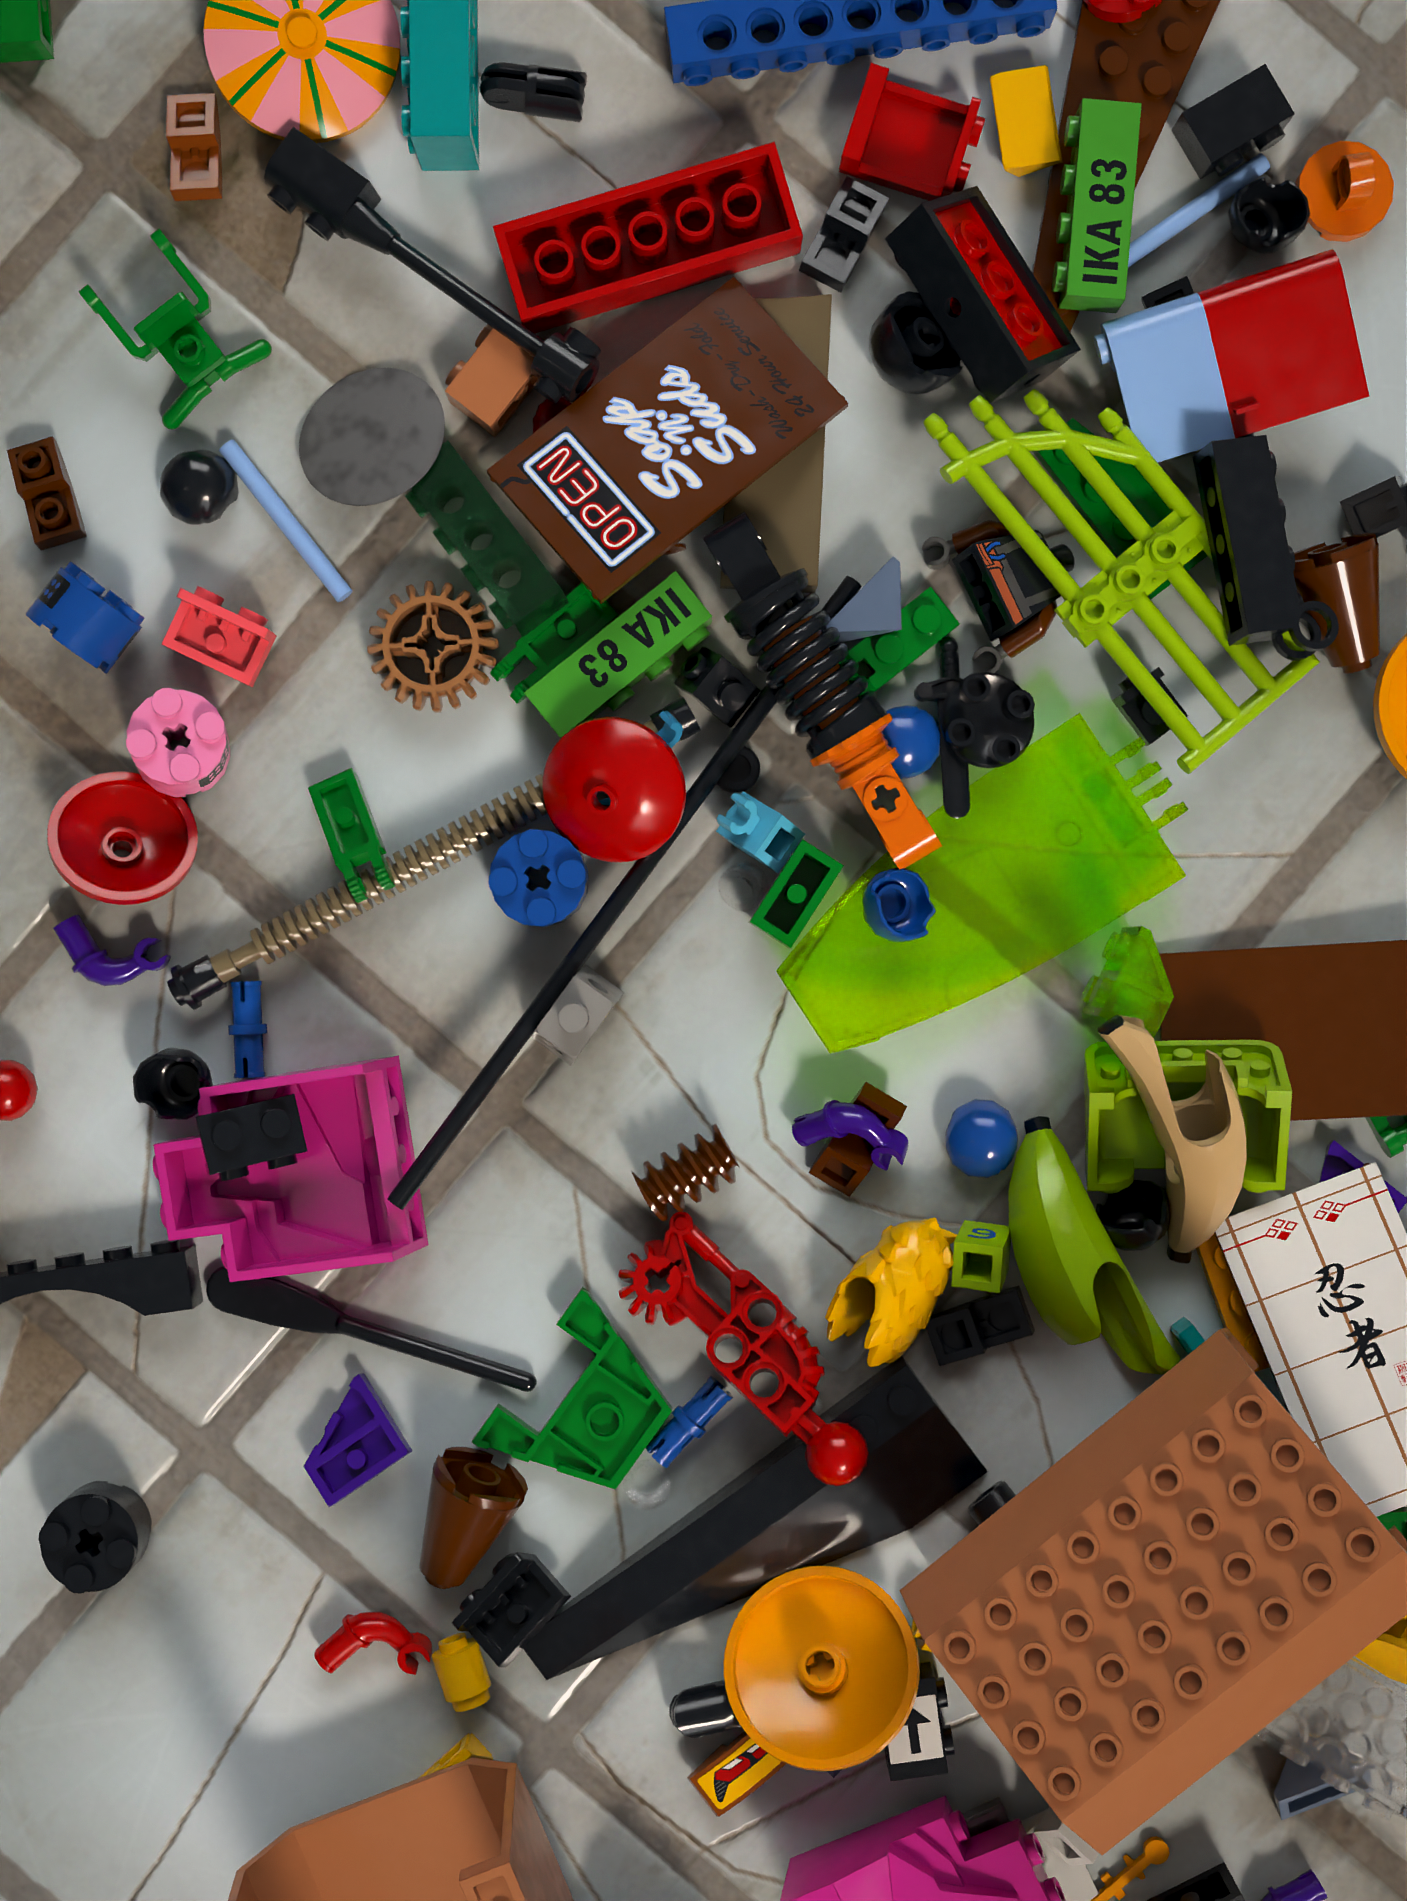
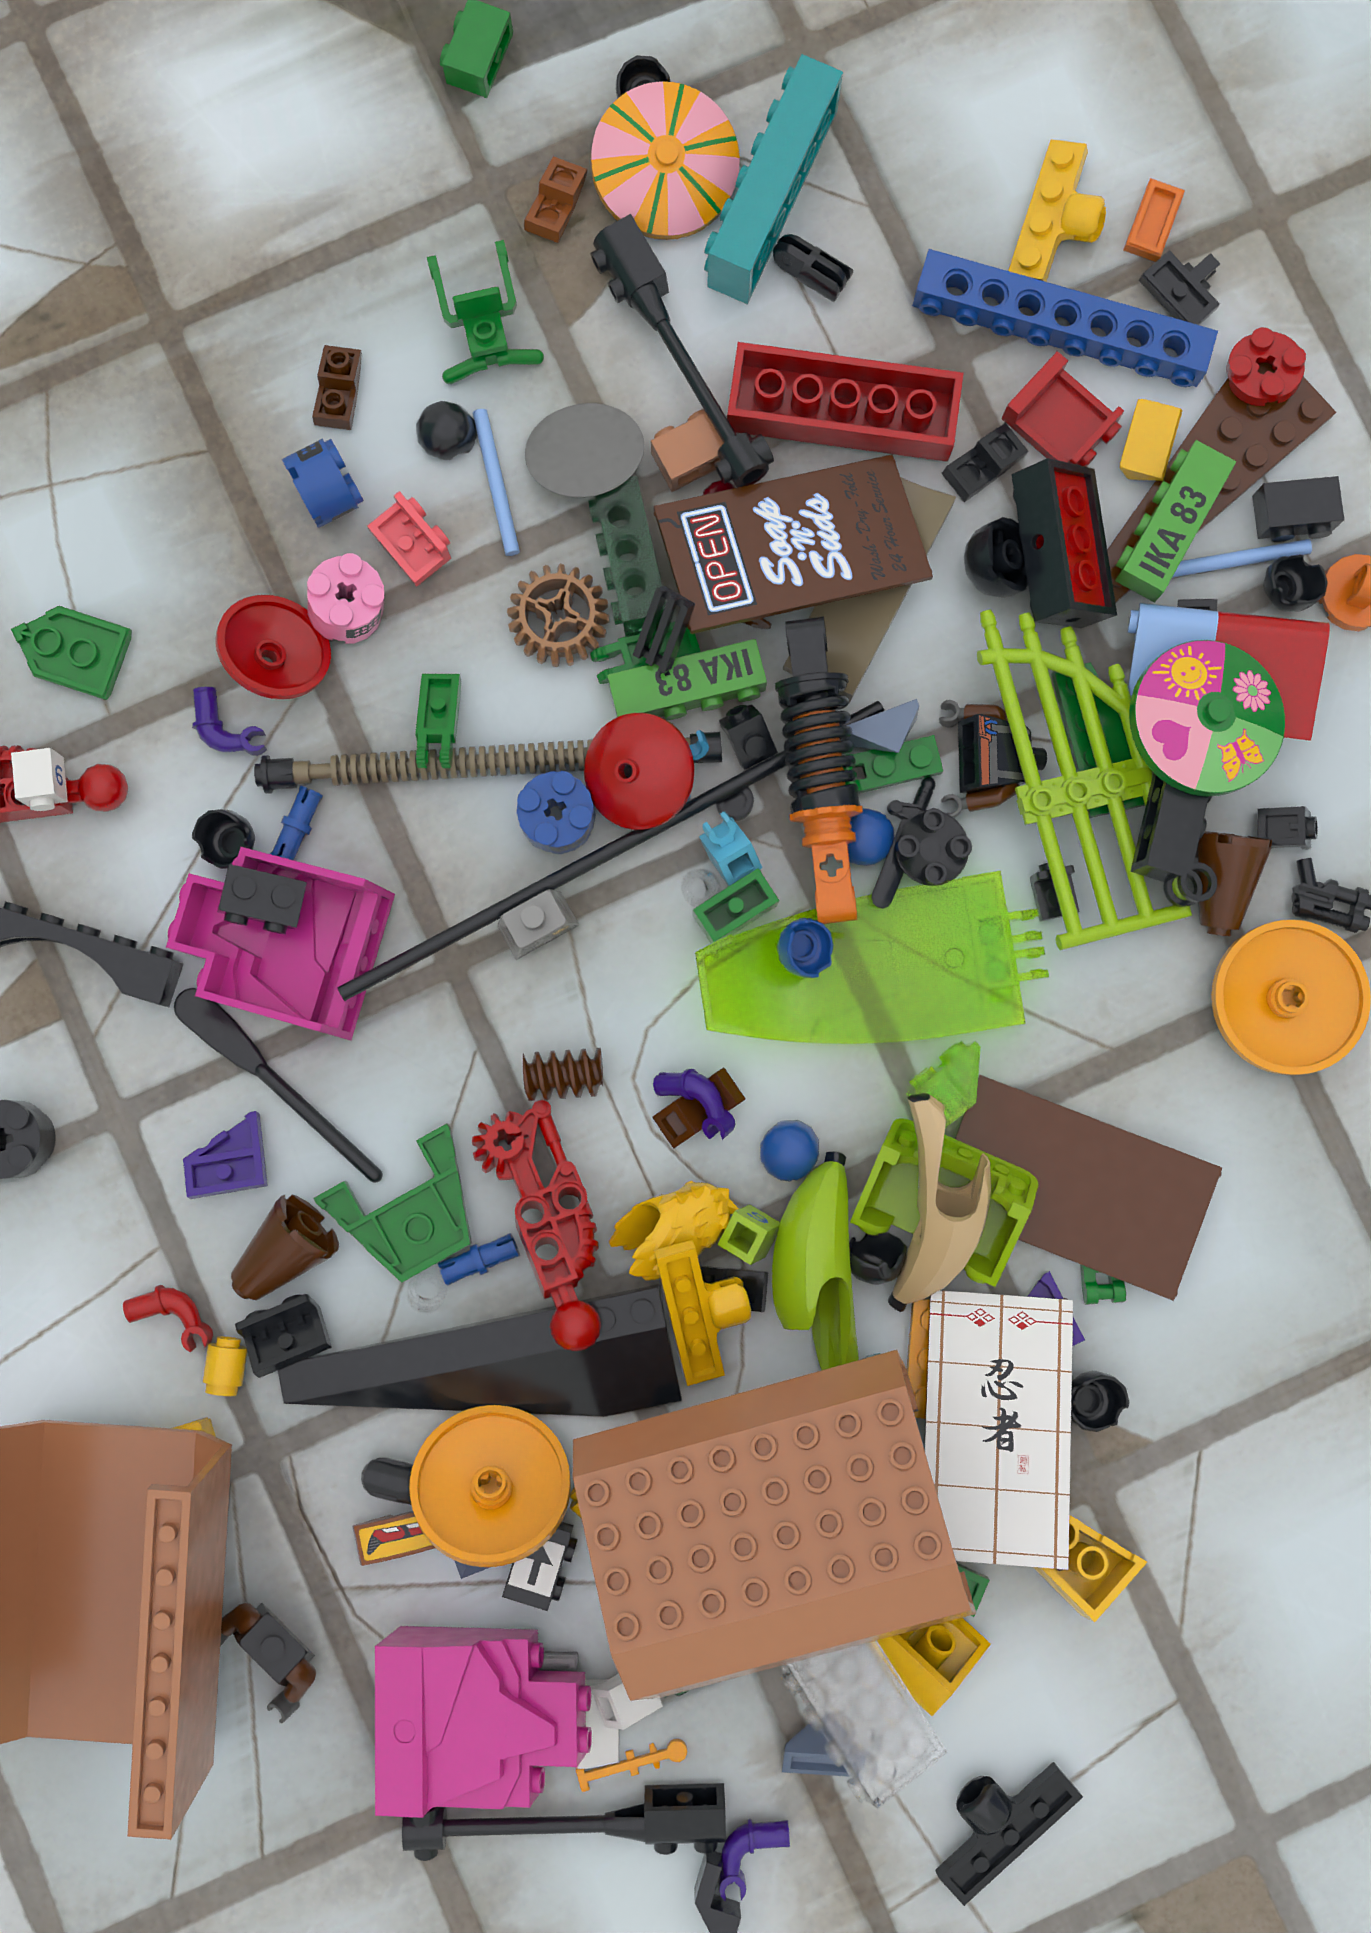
camera: 20 degrees right, 5 degrees down
none -> black tile [633,585,695,674]
none -> yellow plate [654,1240,751,1386]
none -> dish [1129,640,1285,796]

